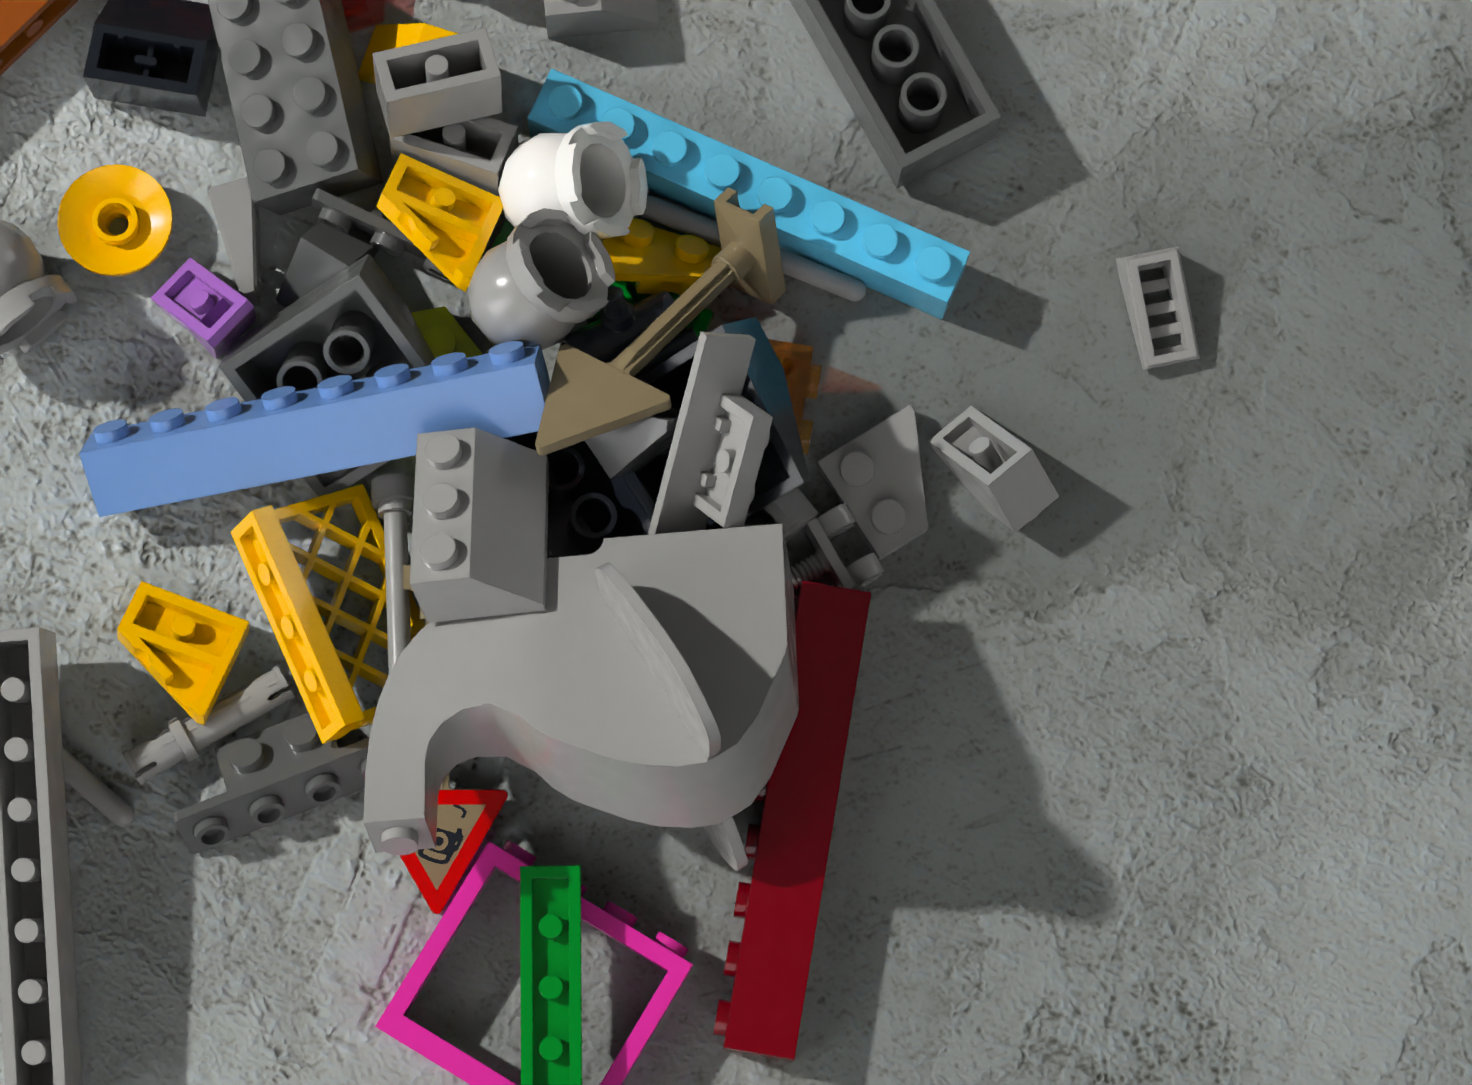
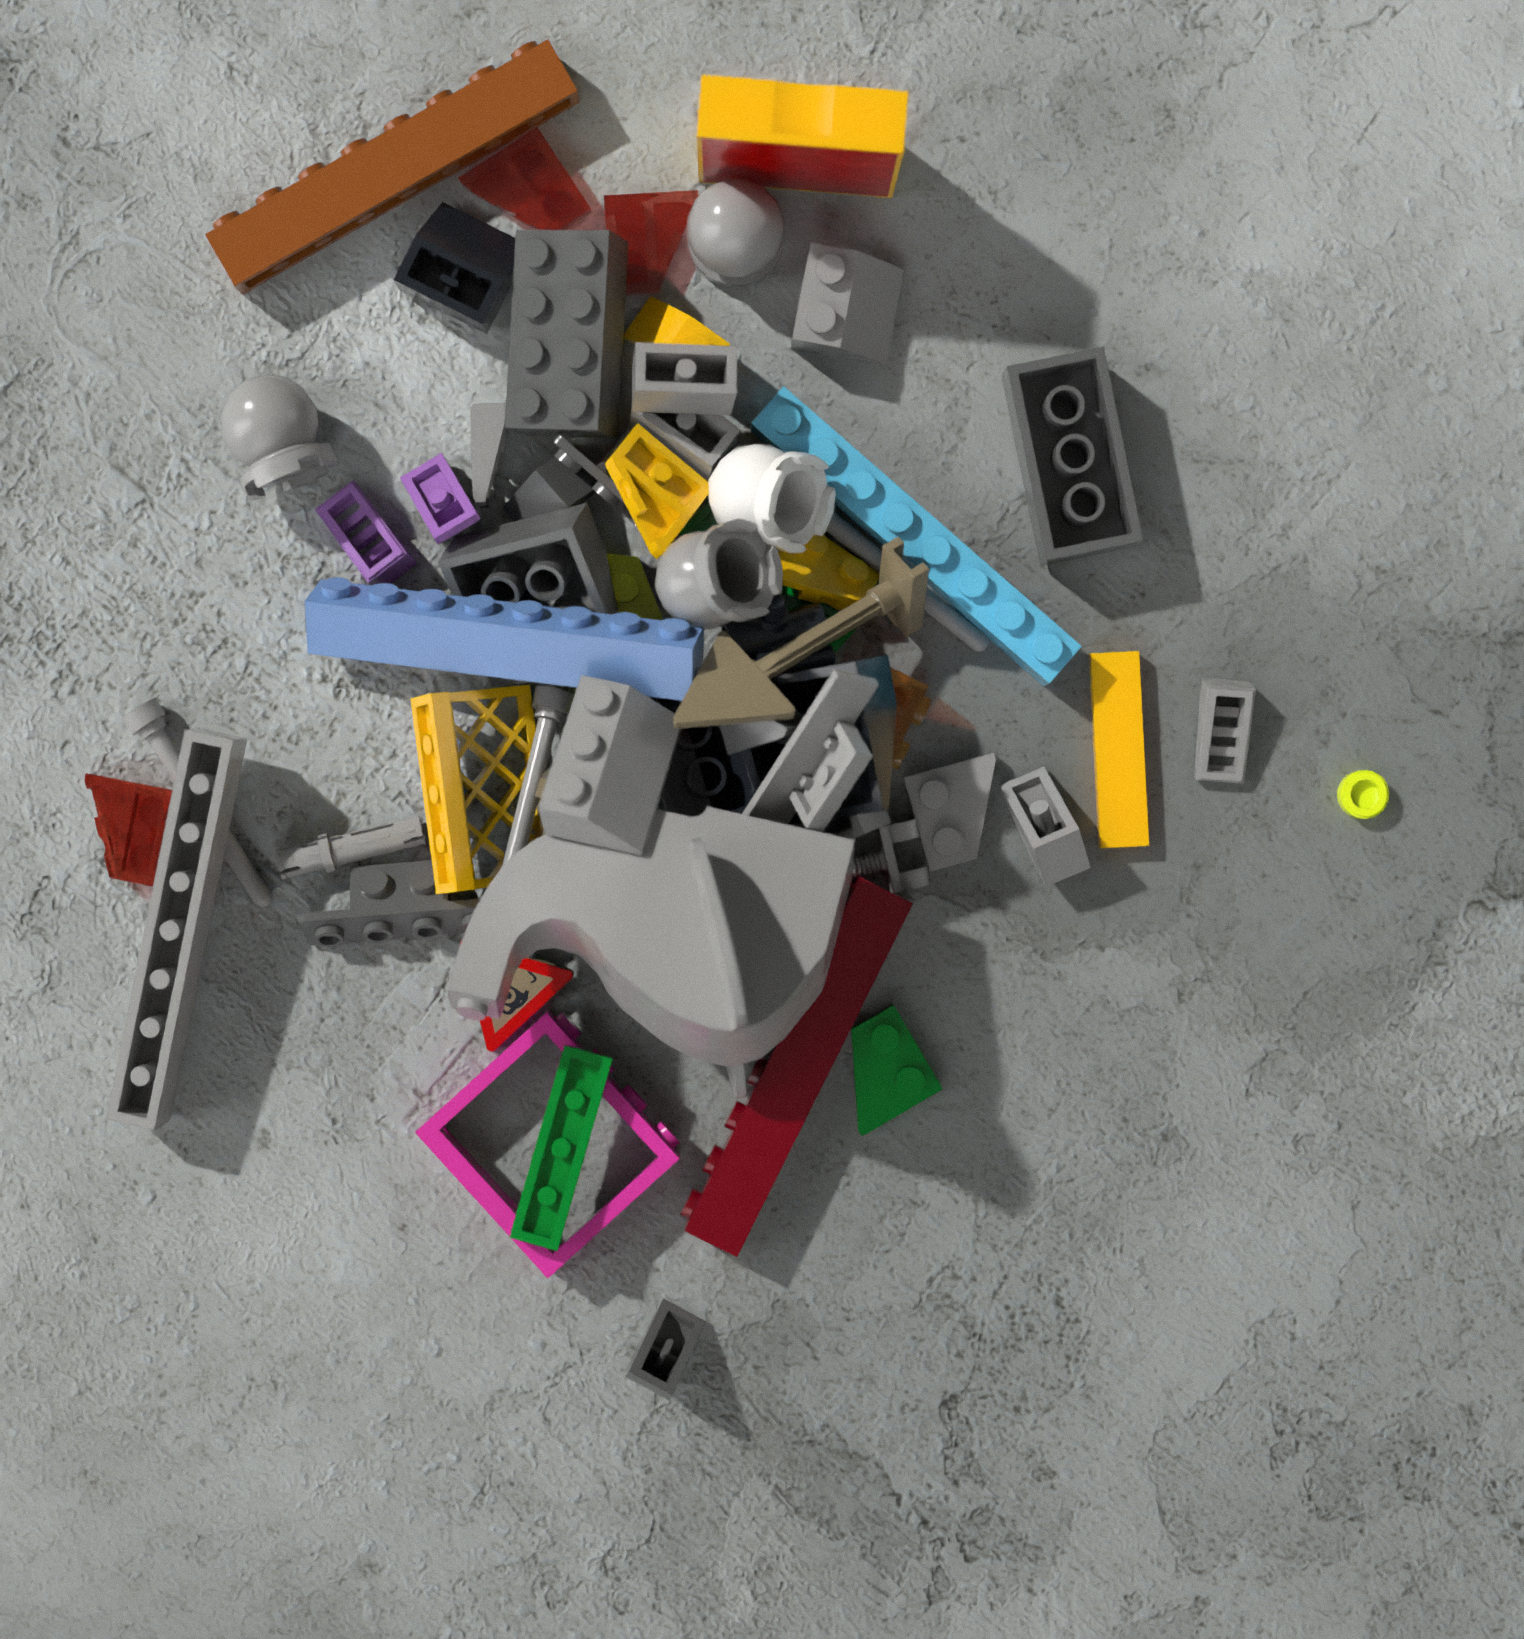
camera: 20 degrees right, 10 degrees up
yellow dish [57,164,173,277] -> none
yellow wing [117,581,249,725] -> none
none -> medium lavender slope [315,480,416,585]
none -> green wing [851,1004,943,1136]
none -> yellow tile [1088,651,1149,848]
none -> neon yellow tile [1337,770,1389,819]

